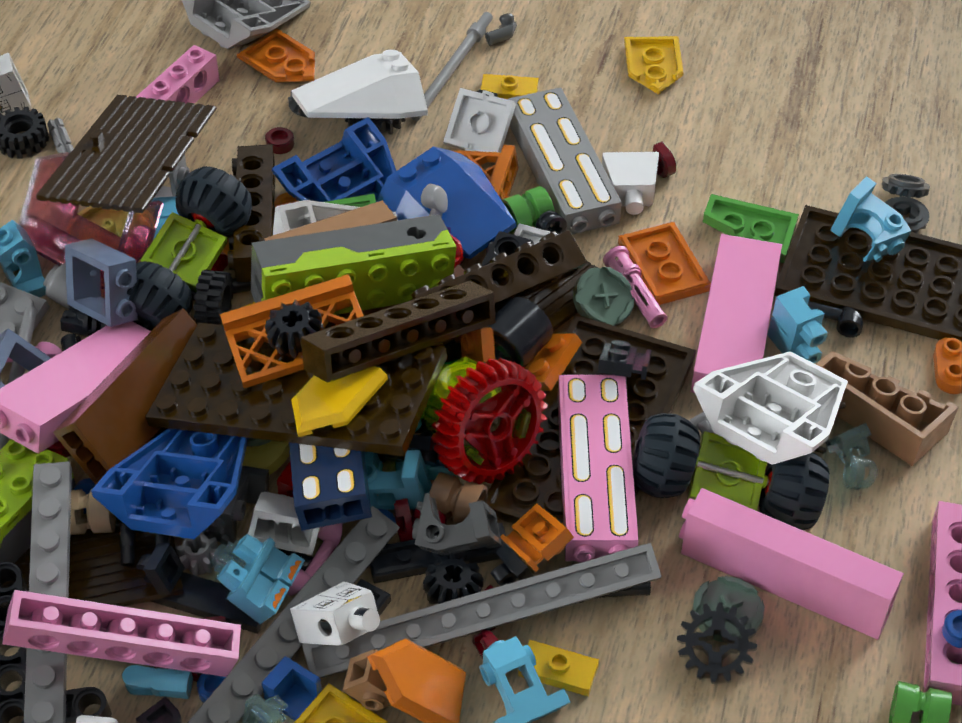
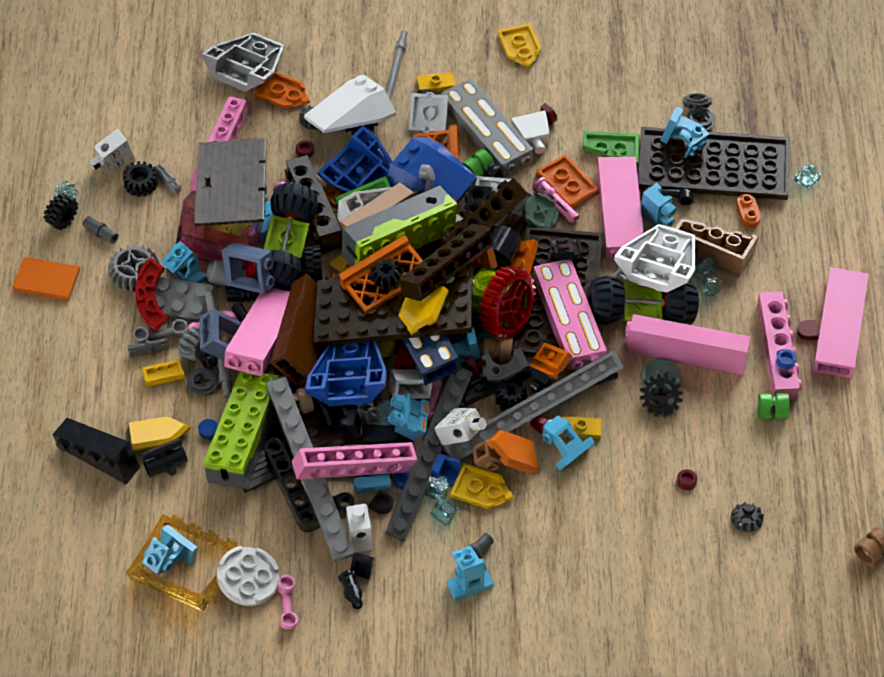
camera: 15 degrees left, 5 degrees up
dark grey arm [485,13,517,46] -> none

